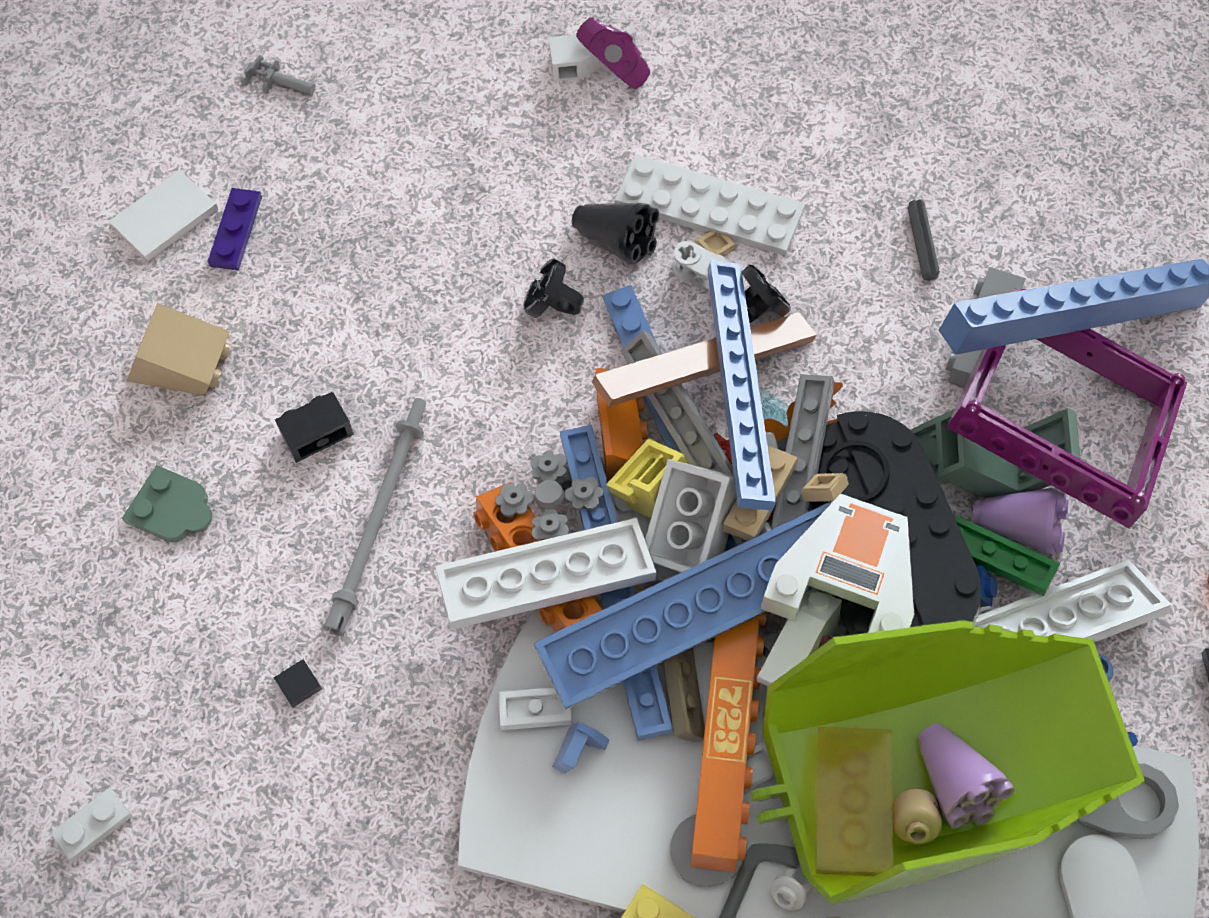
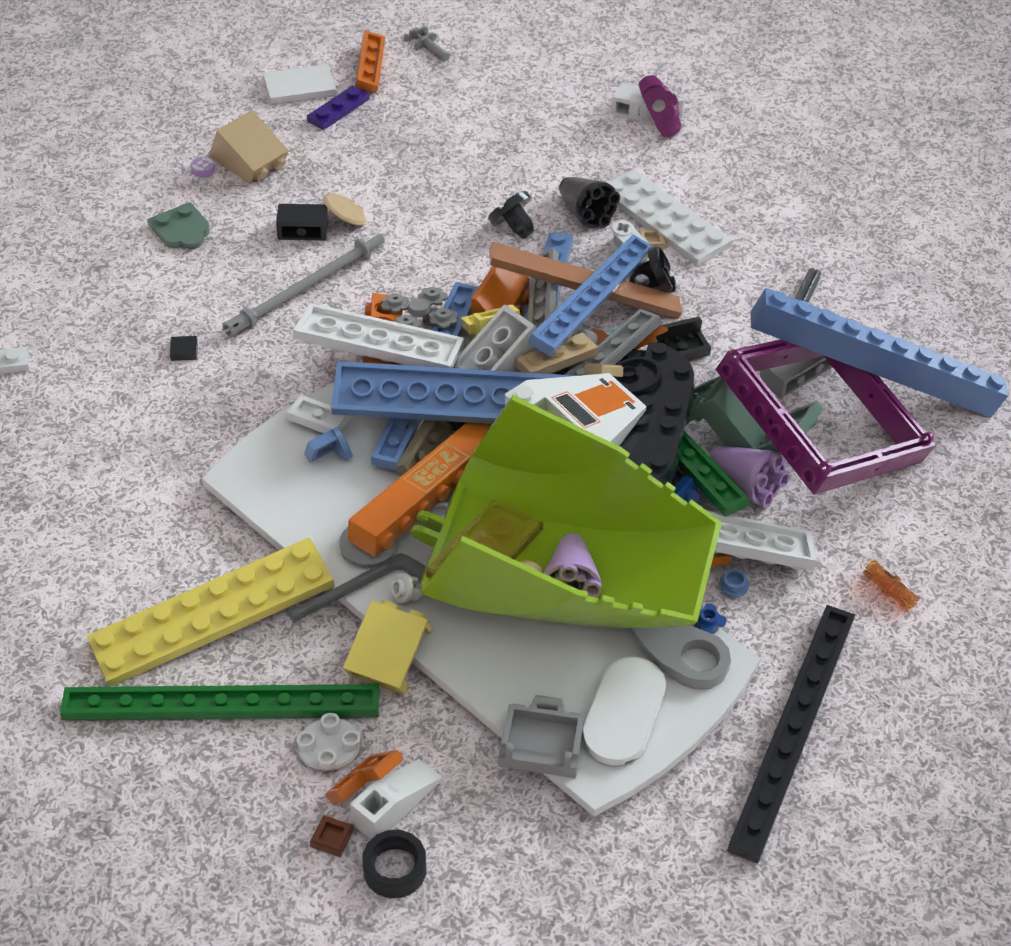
camera: 25 degrees right, 15 degrees down
none -> lavender tile [191,157,215,177]
none -> tan piece [323,193,366,226]
none -> orange plate [355,30,385,93]
none -> pearl dark grey bracket [656,316,711,360]

